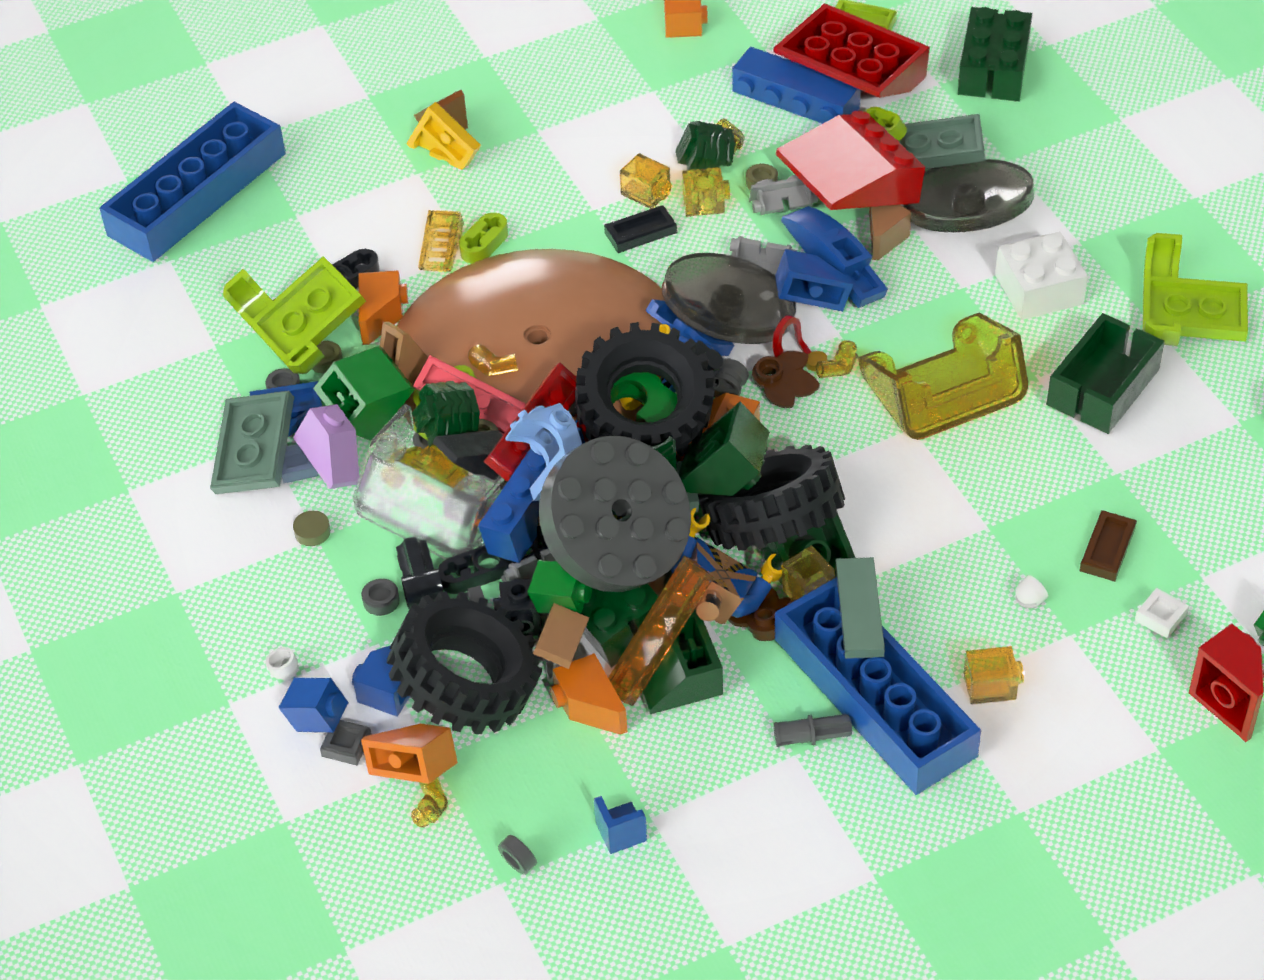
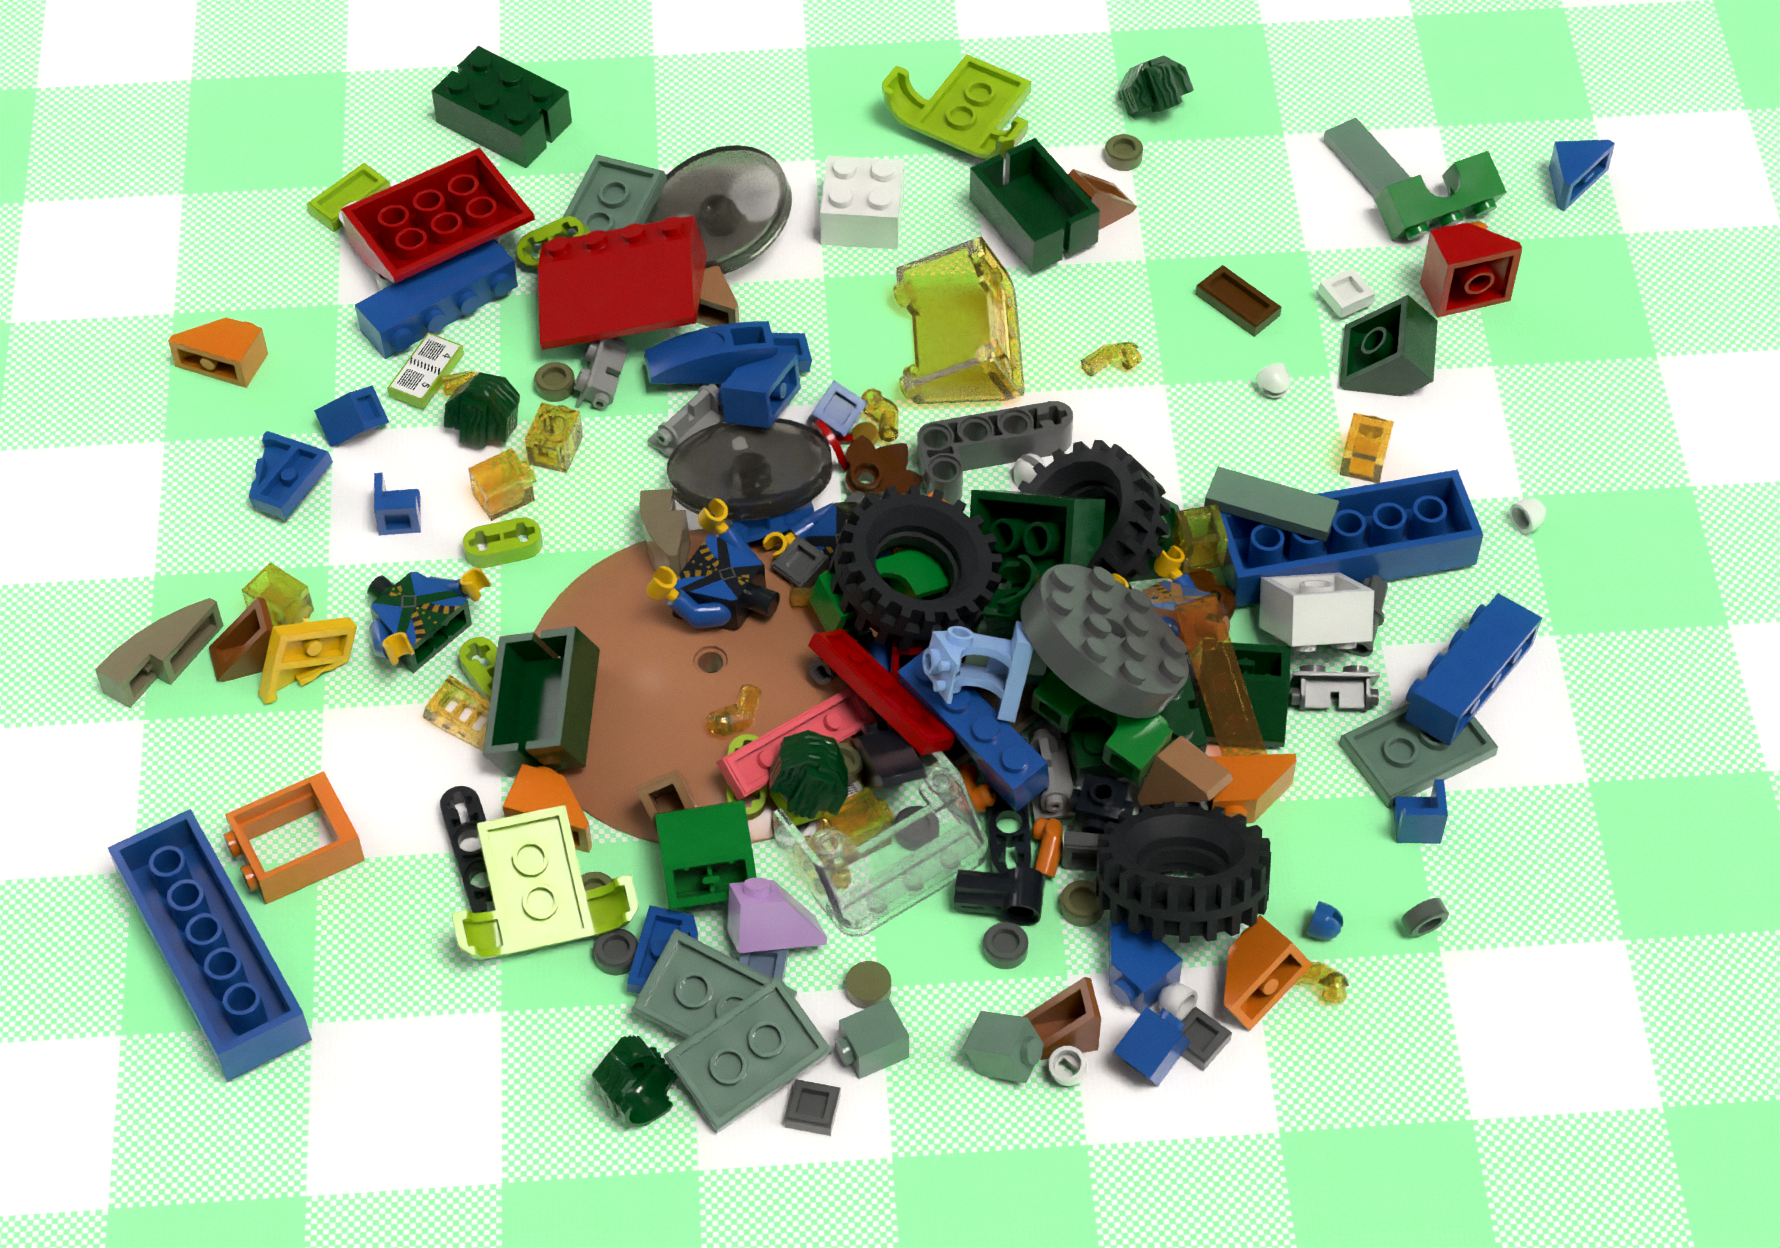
camera: 70 degrees left, 5 degrees up
black tile [604,205,677,253] -> none
none -> dark tan slope [95,598,224,708]
none -> orange window [223,771,365,904]
none -> clear yellow brick [241,562,314,626]
none -> blue wing [249,431,333,519]
none -> blue panel [314,385,389,446]
none -> torso [367,567,492,674]
none -> blue panel [374,472,421,536]
none -> tile [387,332,464,410]
none -> lime beam [463,517,543,568]
none -> dark green piece [483,626,600,776]
none -> dark green hair [592,1035,678,1127]
none -> dark tan slope [639,489,691,576]
none -> torso [647,498,780,630]
none -> sand green tile [664,975,832,1133]
none -> dark grey tile [785,1079,841,1136]
none -> panel [808,380,867,438]
none -> sand green brick [835,999,909,1079]
none -> dark grey beam [917,401,1073,505]
none -> sand green brick [962,1011,1045,1083]
none -> white hinge [1013,454,1046,486]
none -> dark orange slope [1023,977,1101,1060]
none -> orange arm [1032,817,1063,878]
none -> dark orange slope [1068,169,1137,230]
none -> clear yellow arm [1081,341,1143,376]
none -> olive tile [1104,134,1143,171]
none -> white hinge [1158,983,1198,1021]
none -> white brick [1259,572,1374,652]
none -> hinge [1290,665,1380,710]
none -> blue hinge [1307,901,1343,940]
none -> dark green slope [1339,295,1438,396]
none -> sand green tile [1339,703,1498,808]
none -> blue brick [1405,593,1543,746]
none -> hinge [1509,497,1546,534]

